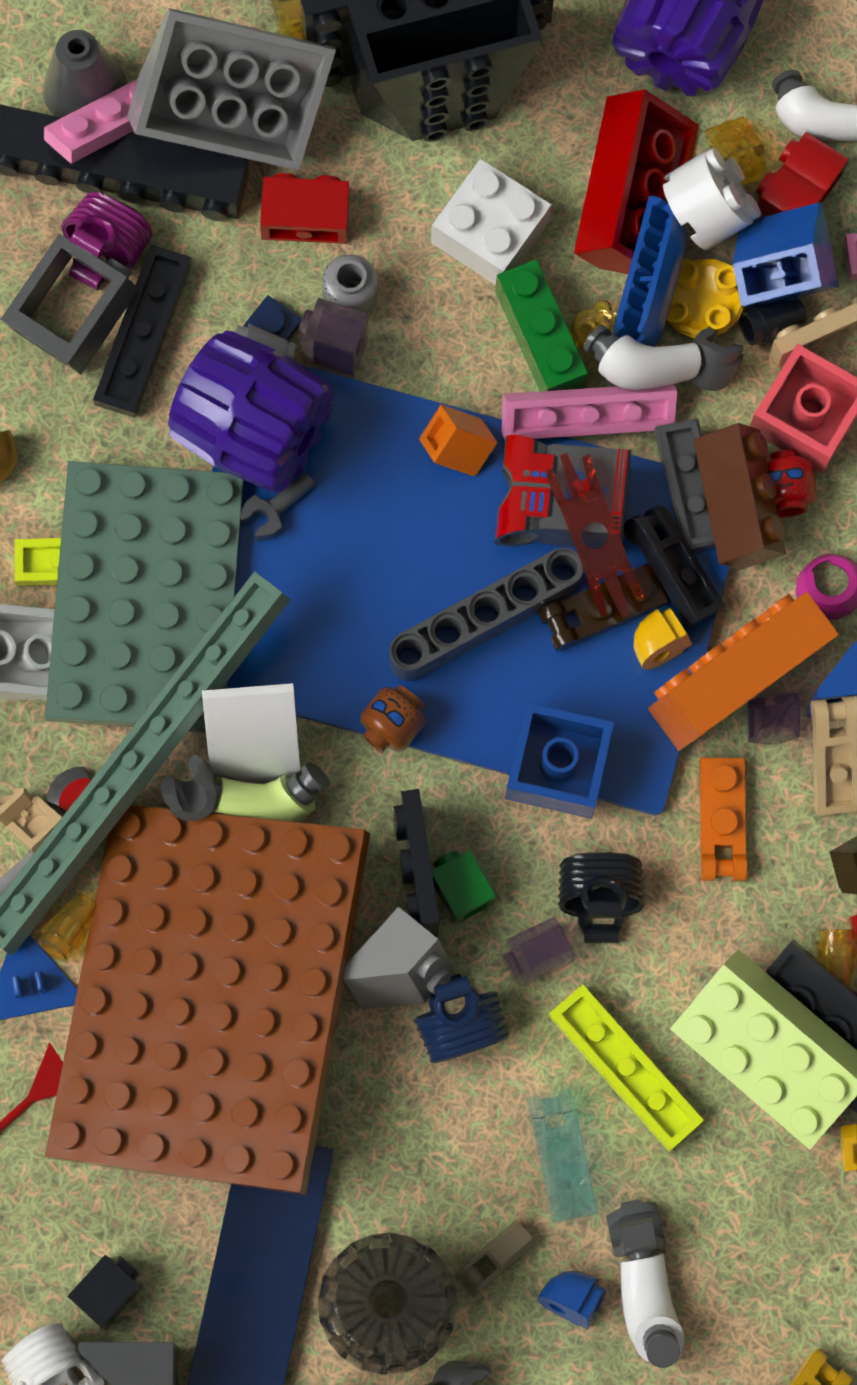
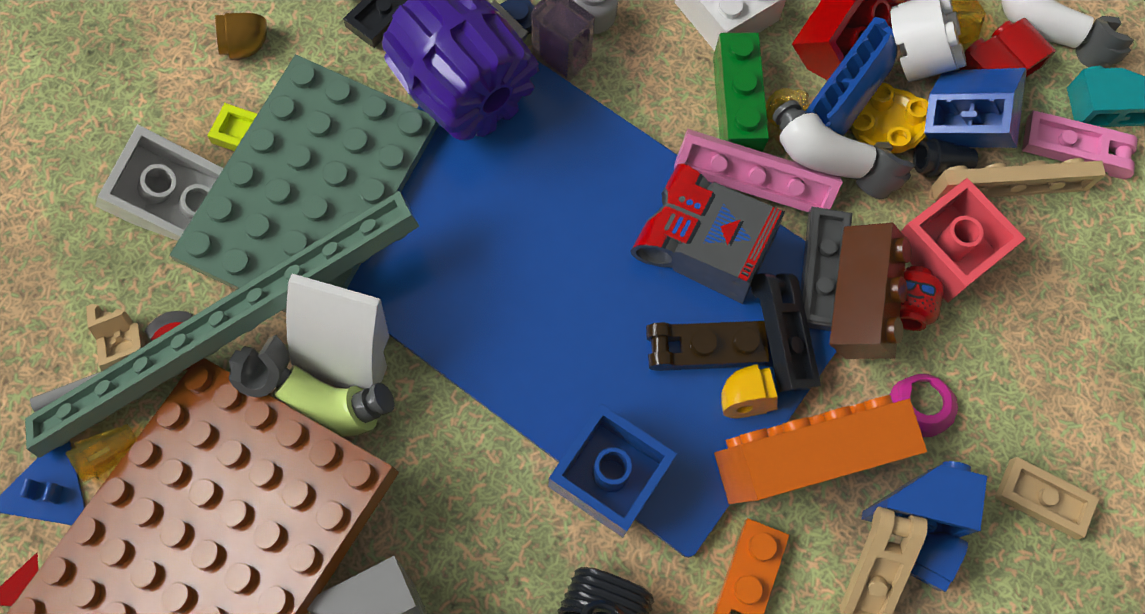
camera: 20 degrees right, 5 degrees down
dark grey bar [240,472,315,541] -> none
dark orange head [360,685,426,753] -> none
dark grey beam [389,547,584,681] -> none
black plate [393,789,440,937] -> none
orange panel [419,404,498,476] -> none
green brick [432,850,496,925] -> none
clear red piece [545,453,646,617] -> none
clear purple slope [747,693,800,745] -> none

